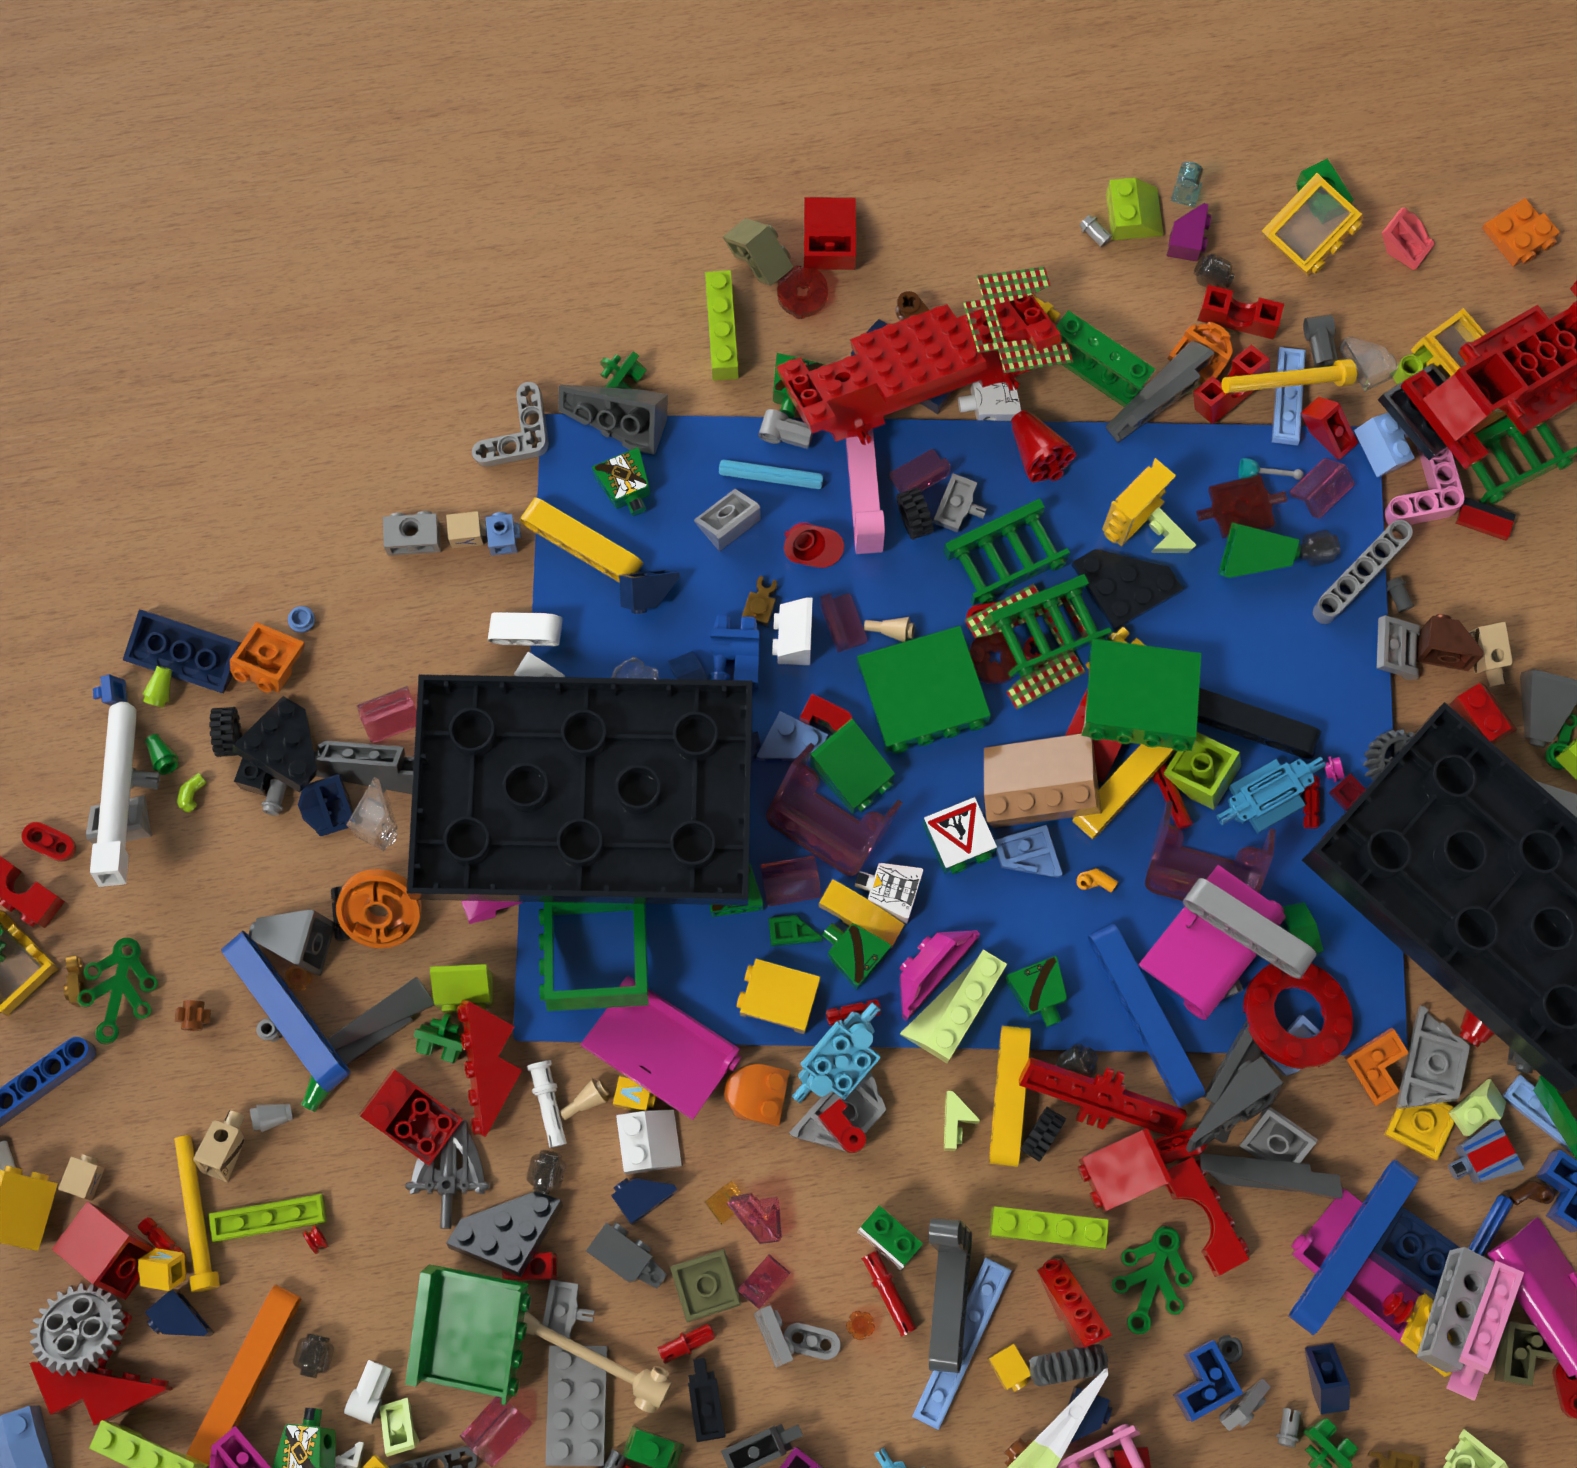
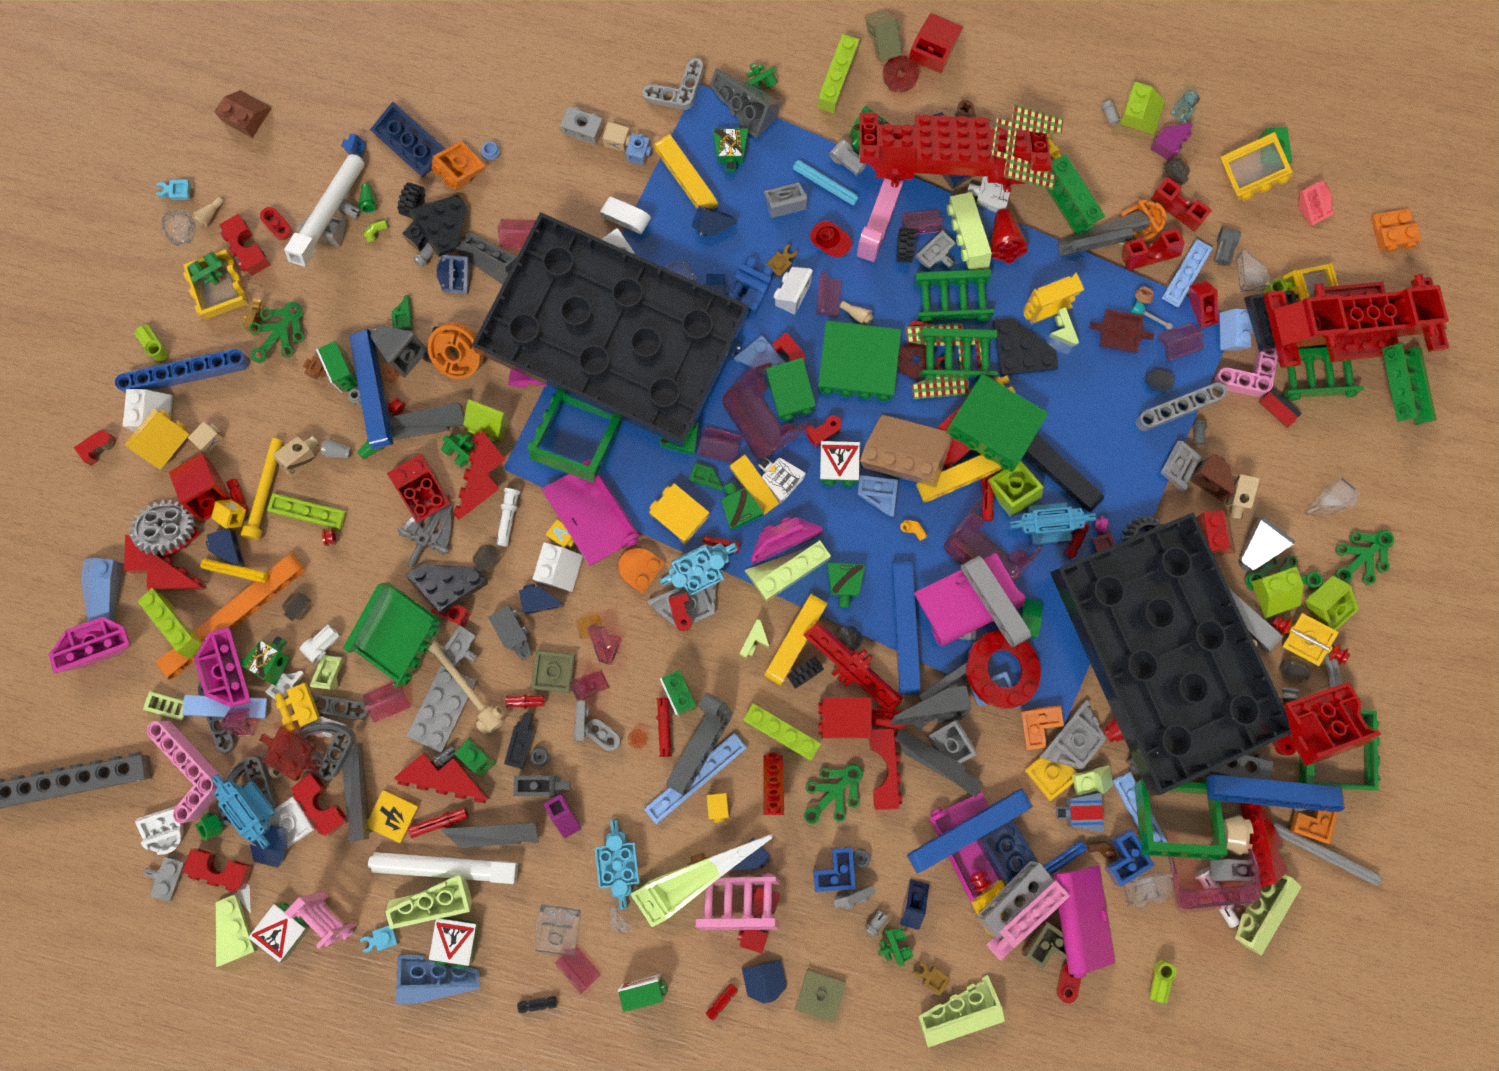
camera: 25 degrees right, 5 degrees up
lime cone [142,666,173,707] -> none
clear slope [347,777,398,851] -> none
tan cone [559,1078,609,1120] -> none
dark grey gear [1029,1344,1109,1386] -> none
green slope [1218,522,1301,578] -> none
yellow piece [1221,359,1357,393] -> none
none -> yellow axle [200,558,268,583]
none -> green piece [316,341,358,393]
none -> red bush [387,397,406,416]
none -> green tile [391,295,413,330]
none -> dark grey plate [530,747,550,767]
none -> red leg [805,416,842,449]
none -> yellowish green wedge [947,192,992,270]
none -> nougat plate [1135,287,1154,304]

